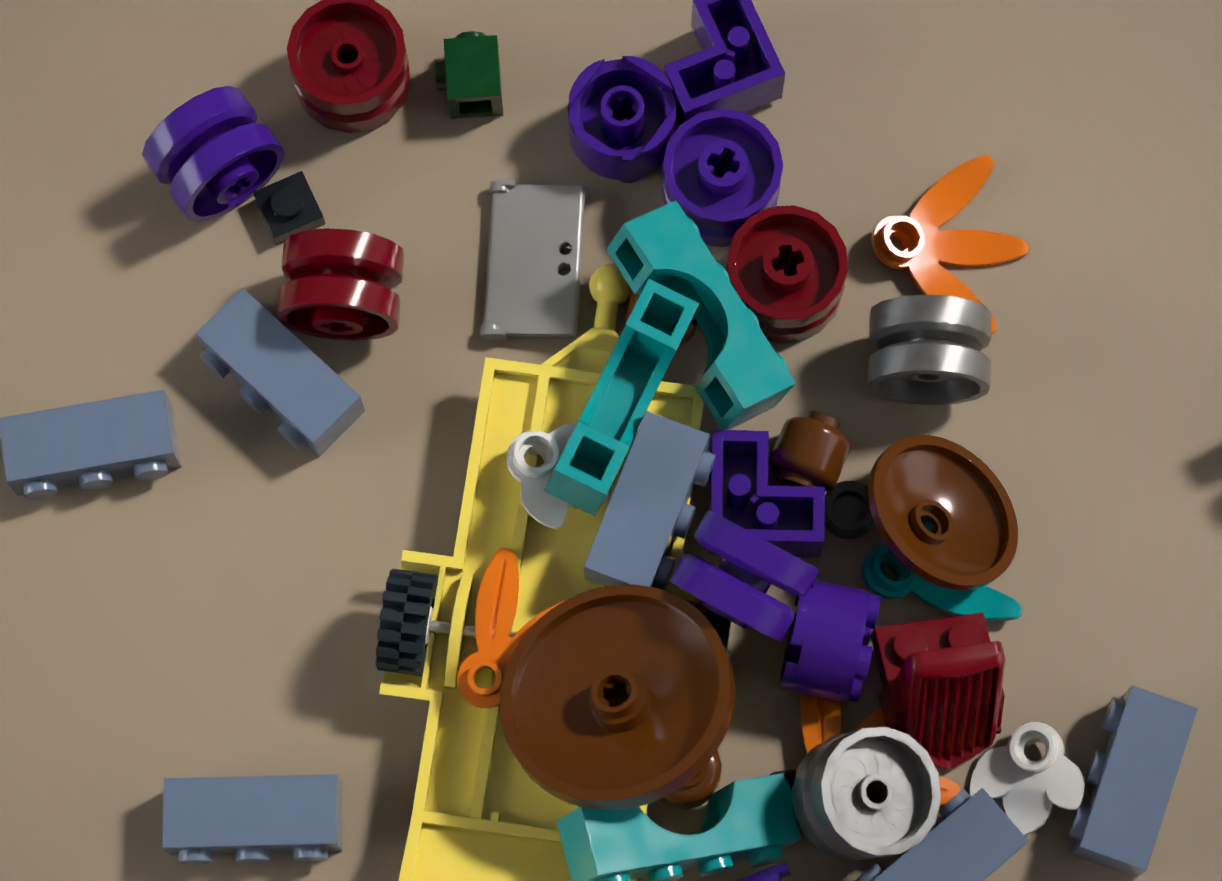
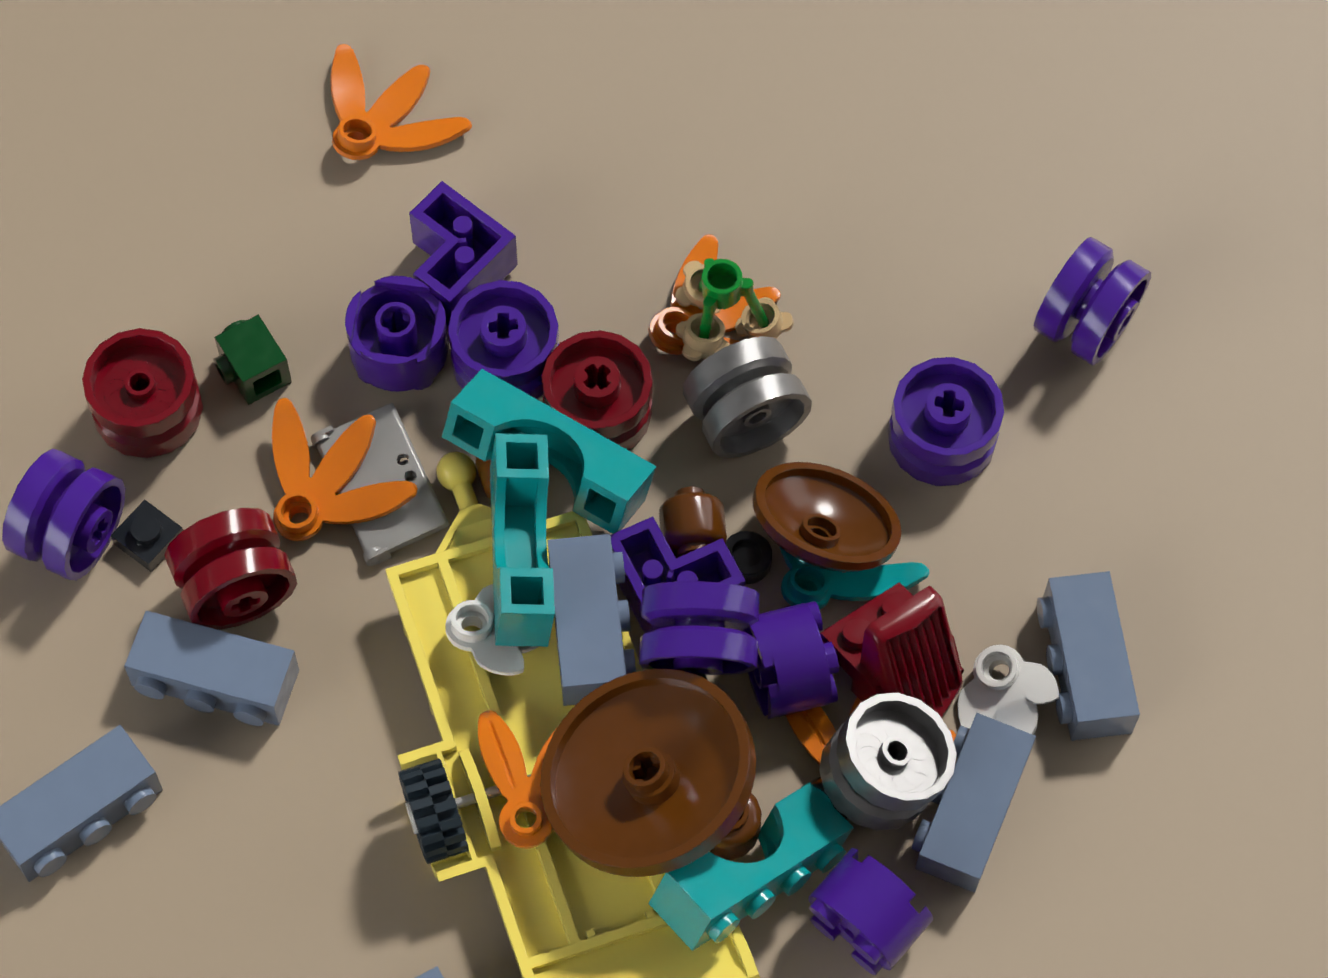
camera: 30 degrees left, 10 degrees down
none -> orange plant [272,398,418,541]
none -> plant [675,258,794,361]
none -> dark purple wheel [888,357,1004,486]

